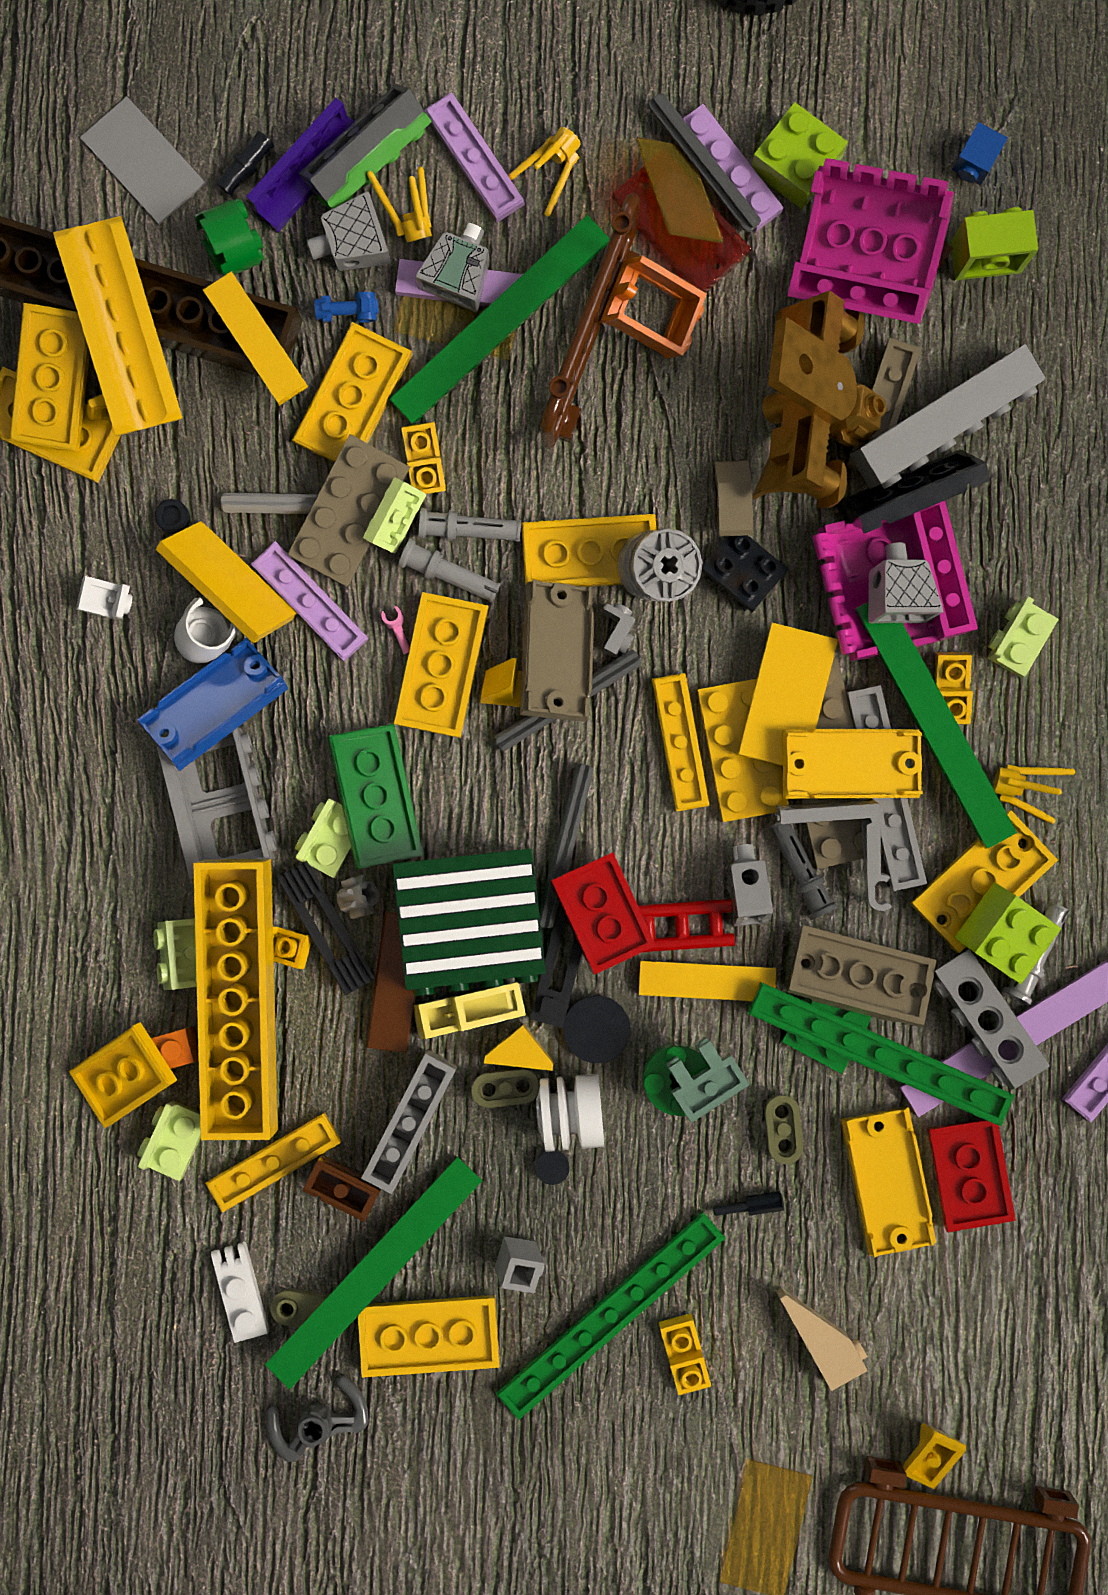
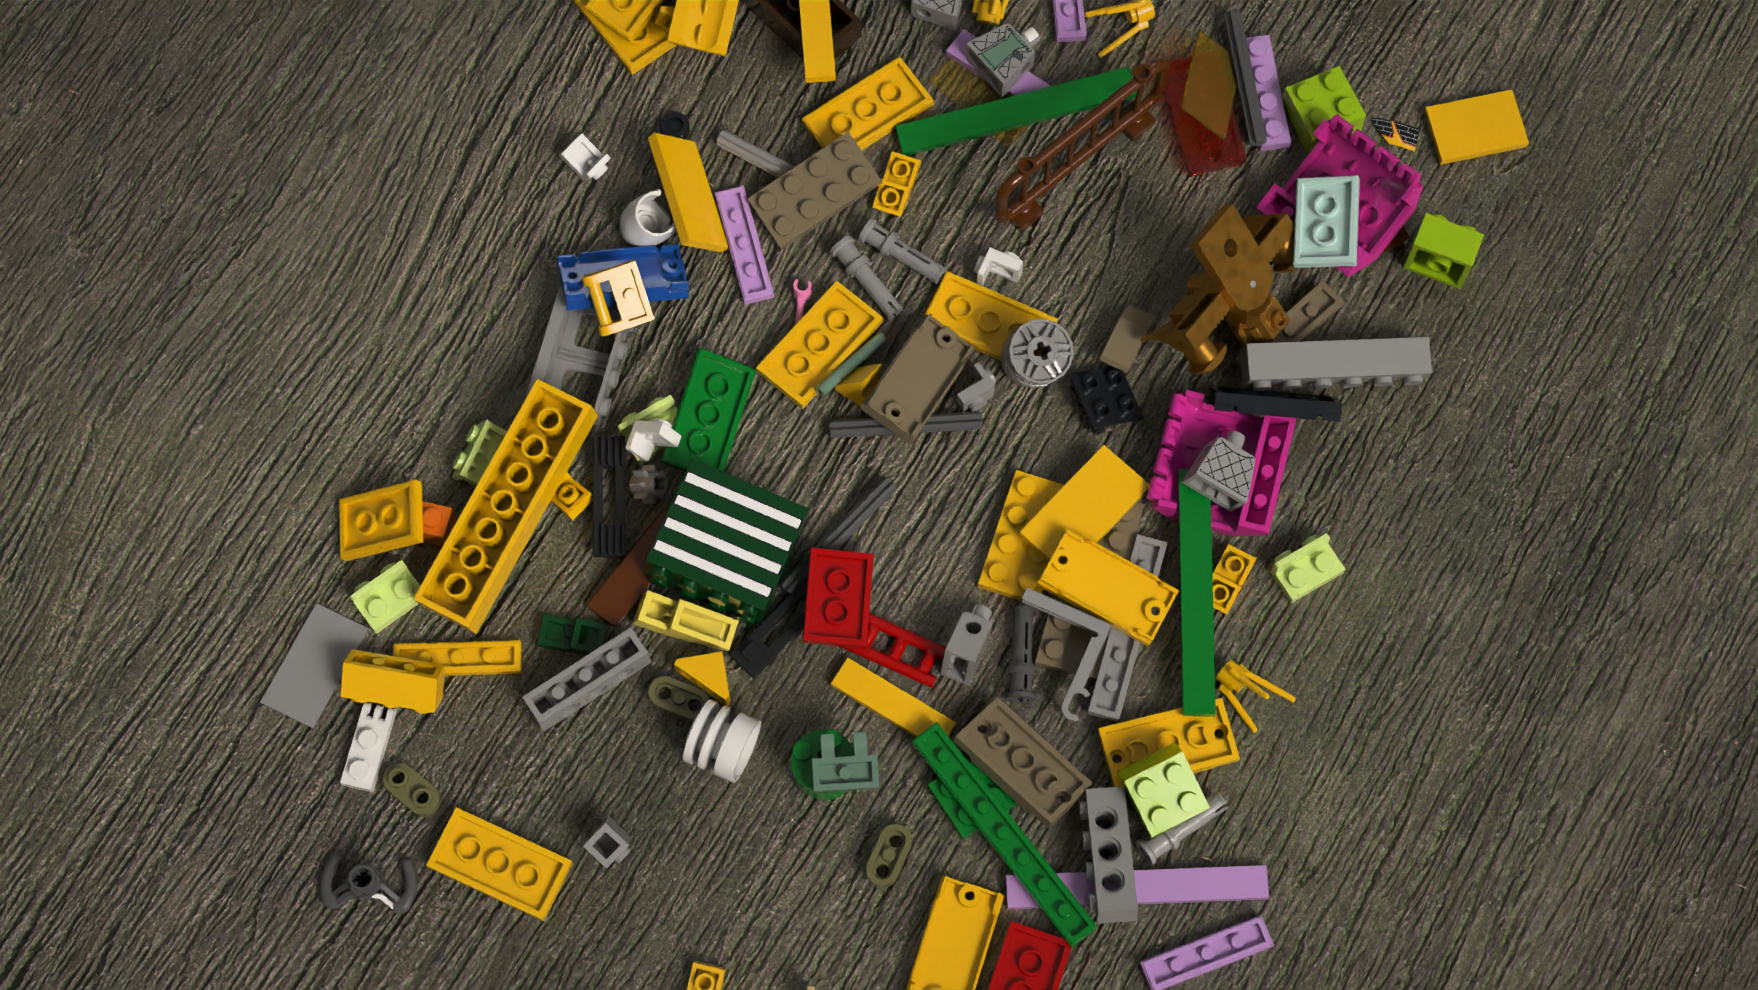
camera: 25 degrees right, 15 degrees down
green tile [265,1157,483,1390] -> none
reddish brown brick [302,1154,381,1222] -> none
blue bar [315,292,379,323] -> none
yellowish green bracket [363,477,427,554] -> none
green tile [496,1210,726,1420] -> none
black tile [535,1149,570,1185] -> none
black tile [563,995,631,1064] -> none
orange window [600,255,707,359] -> none
yellow tile [652,673,710,812] -> none
black axle [713,1191,784,1216] -> none
blue brick [952,122,1008,185] -> none
none -> light grey window [260,603,369,728]
none -> yellow brick [341,649,445,714]
none -> dark green slope [536,613,608,655]
none -> plate [581,259,654,336]
none -> white bracket [626,418,682,461]
none -> sand green piece [815,332,887,397]
none -> white bracket [974,248,1023,286]
none -> light aqua tile [1293,175,1360,268]
none -> sticker [1371,118,1420,152]
none -> yellow tile [1424,90,1529,165]

